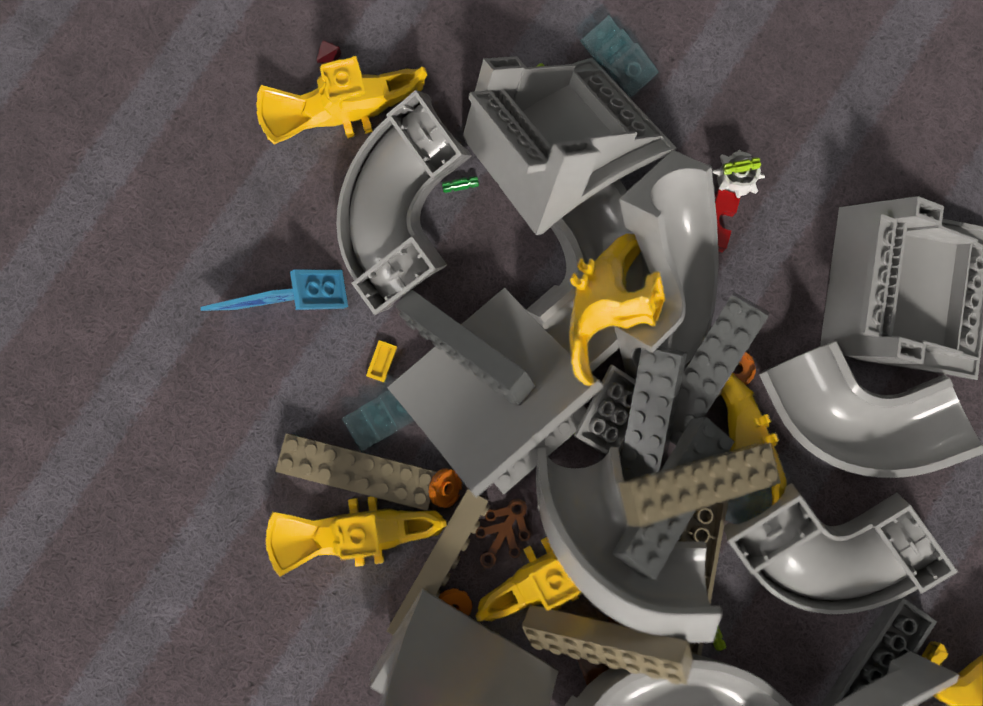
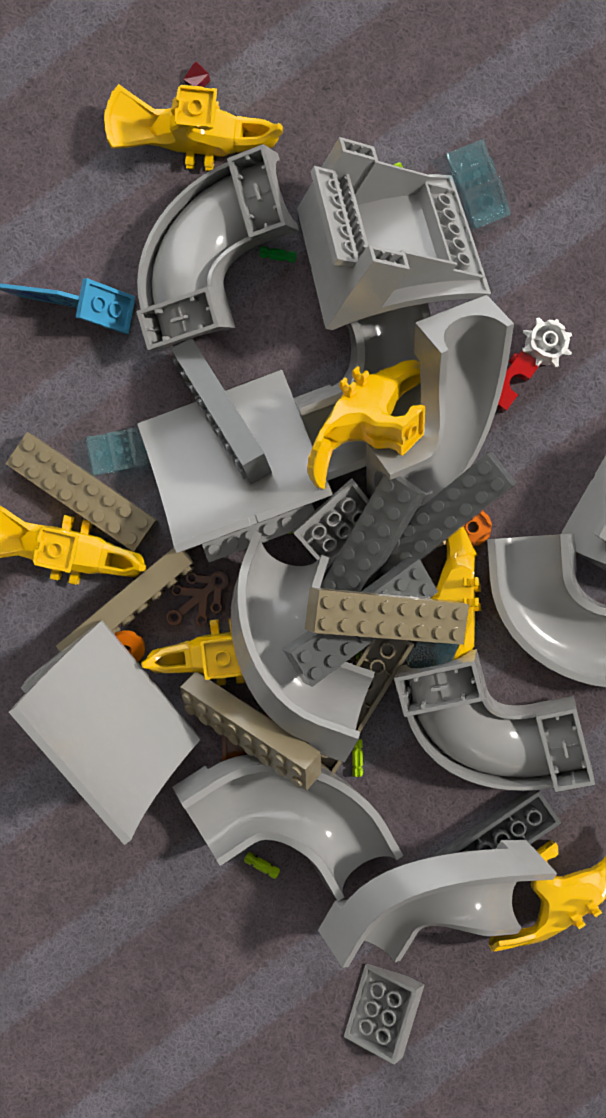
camera: 20 degrees right, 5 degrees up
yellow tile [366,340,397,383] -> none
orange tile [429,468,462,508] -> none
lime axle [722,157,761,175] -> none

